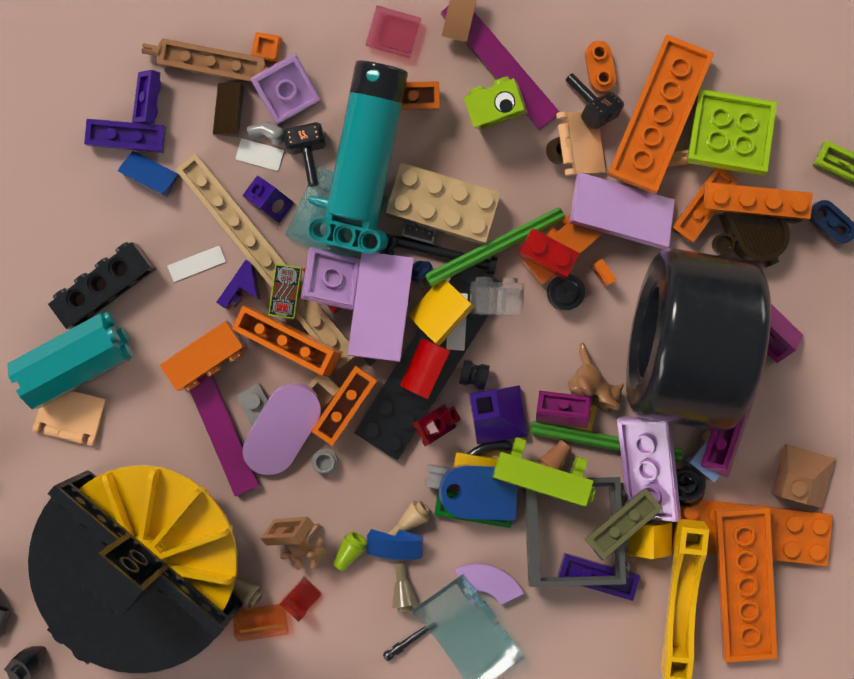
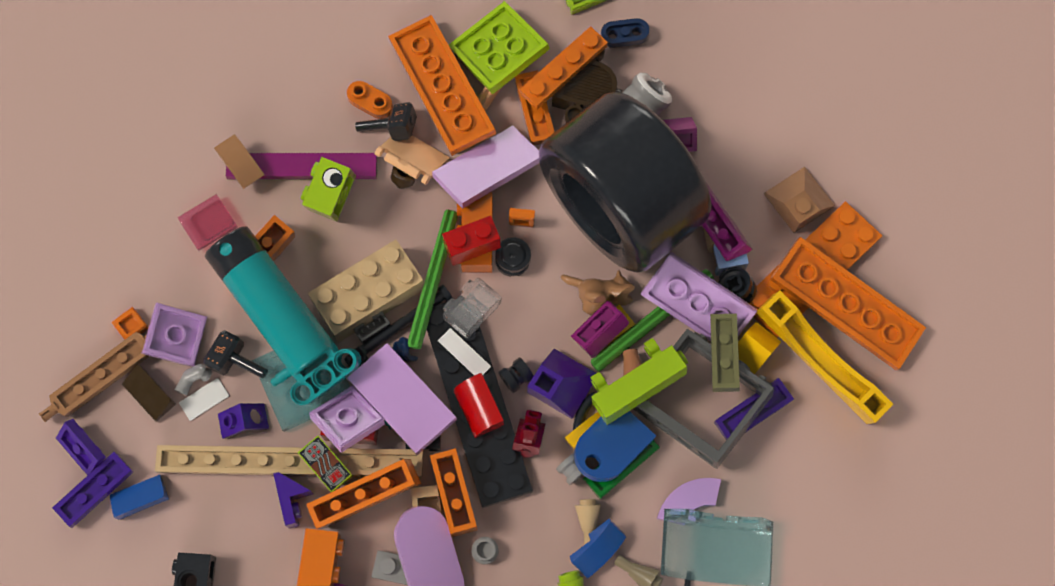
camera: 50 degrees left, 15 degrees down
white sticker [167,245,226,282] -> none
yellow slope [408,280,475,346] -> none
none -> light grey piece [623,73,672,116]

